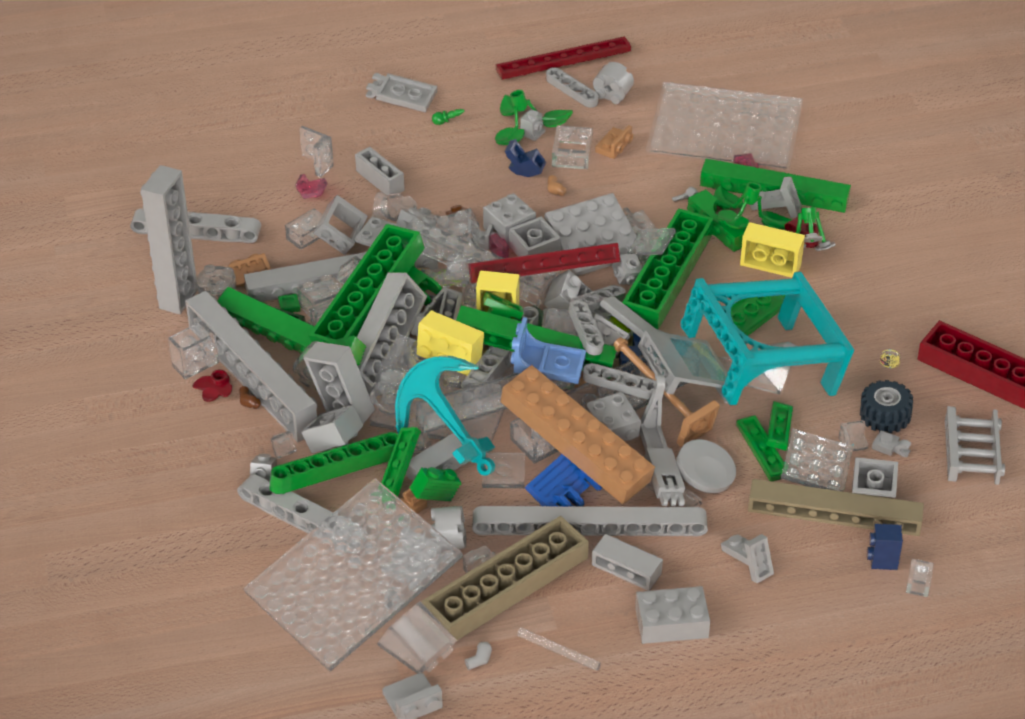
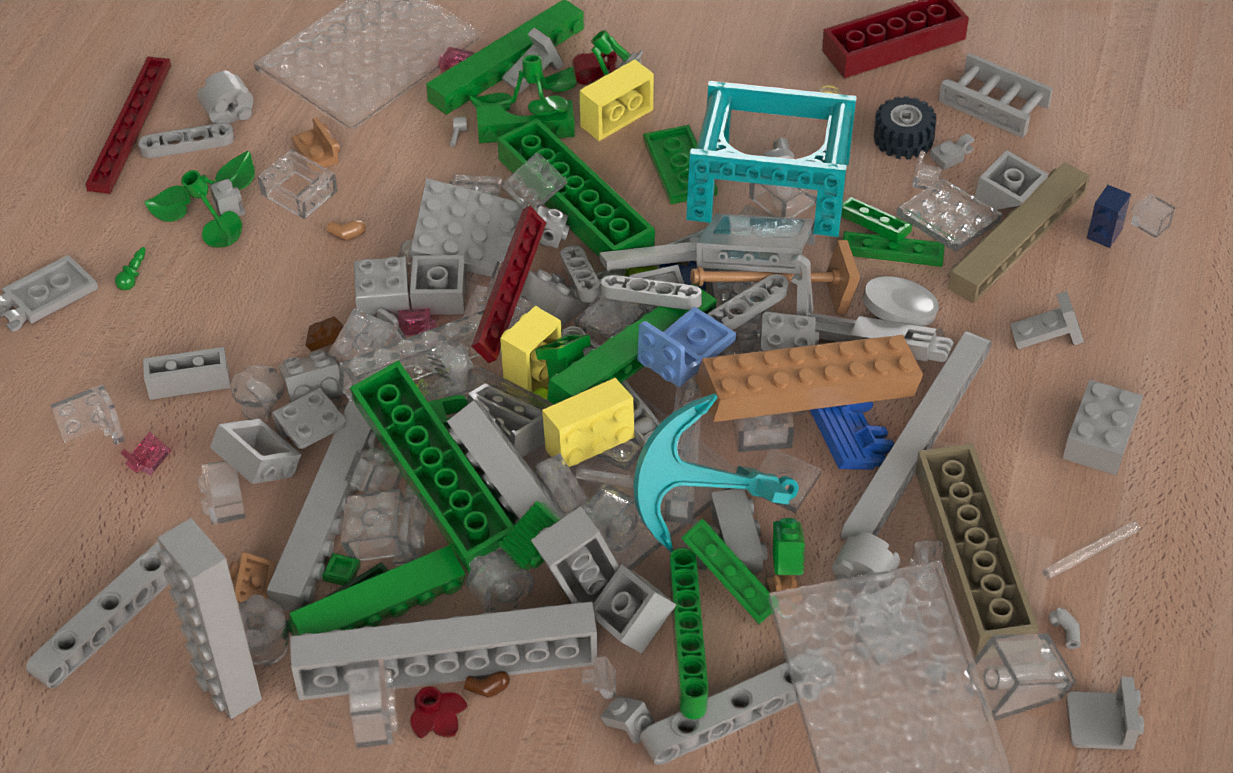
camera: 60 degrees left, 5 degrees up
dark blue brick [505,139,546,177] -> none
light grey brick [592,534,663,591] -> none

